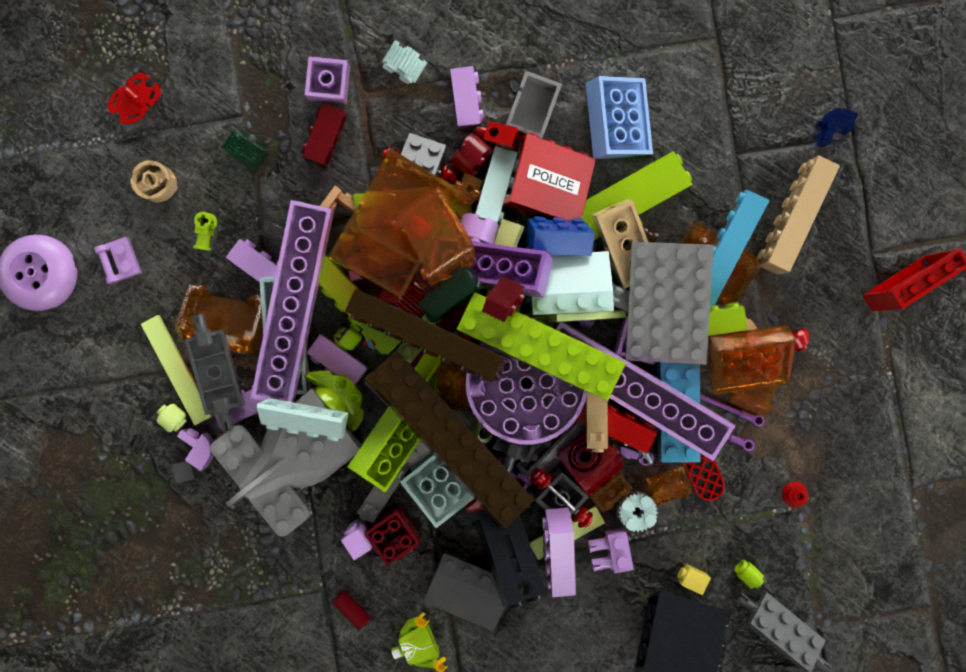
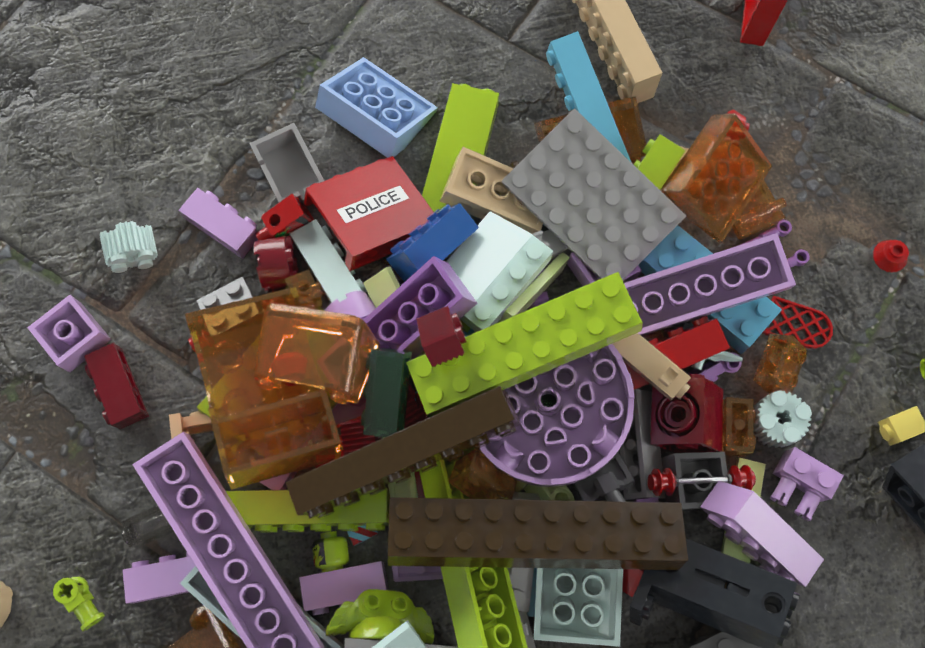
camera: 45 degrees left, 15 degrees down
clear green brick [221,129,269,172] -> none

